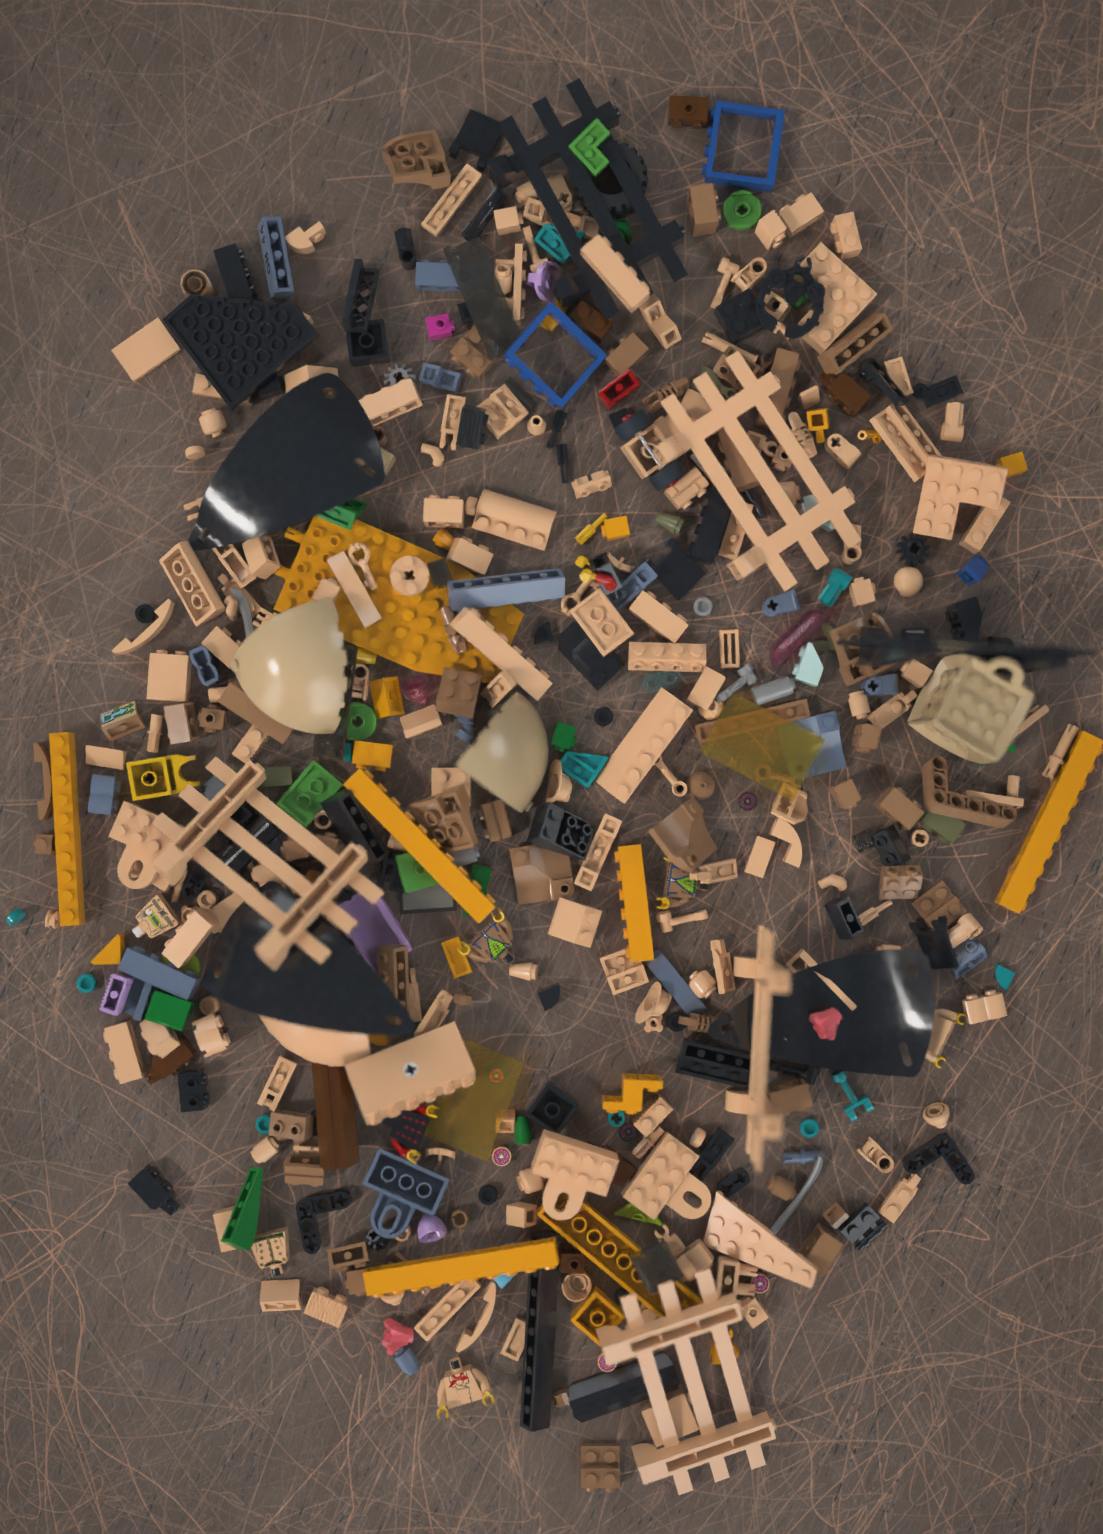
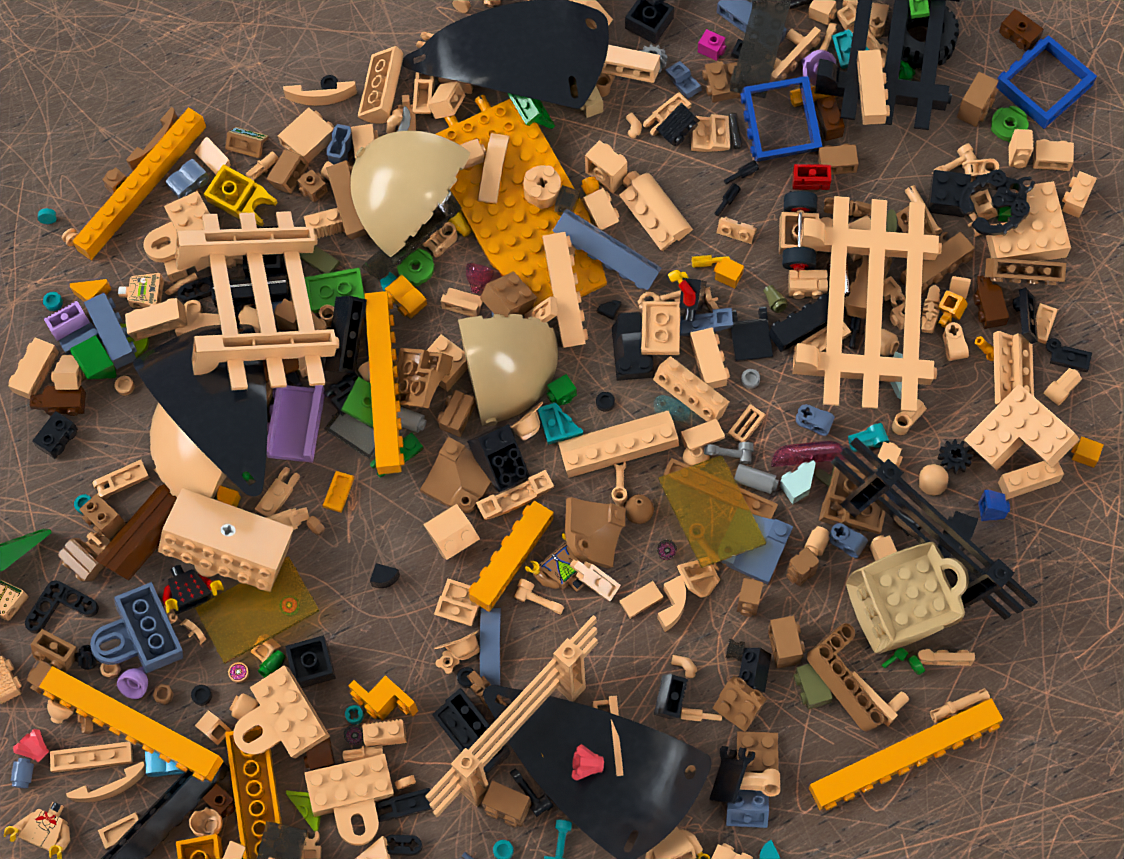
camera: 40 degrees right, 20 degrees down
light nougat brick [192,1013,231,1058] -> none
light nougat brick [250,1136,280,1164] -> none
light nougat piece [348,541,378,590] -> none
light orange panel [369,676,405,719] -> none
medium nougat brick [377,943,410,1025] -> none
medium nougat hinge [440,606,468,654] -> none
torso [456,908,515,965] -> none
light nougat brick [493,264,512,295] -> none
light nougat cone [509,962,538,981] -> none
light nougat cone [527,415,546,435] -> none
light nougat brick [639,294,682,349] -> none
light nougat head [688,970,717,999] -> none
light nougat hinge [710,939,736,994] -> none
light nougat hinge [867,690,917,729] -> none
light nougat bush [910,830,929,847] -> none

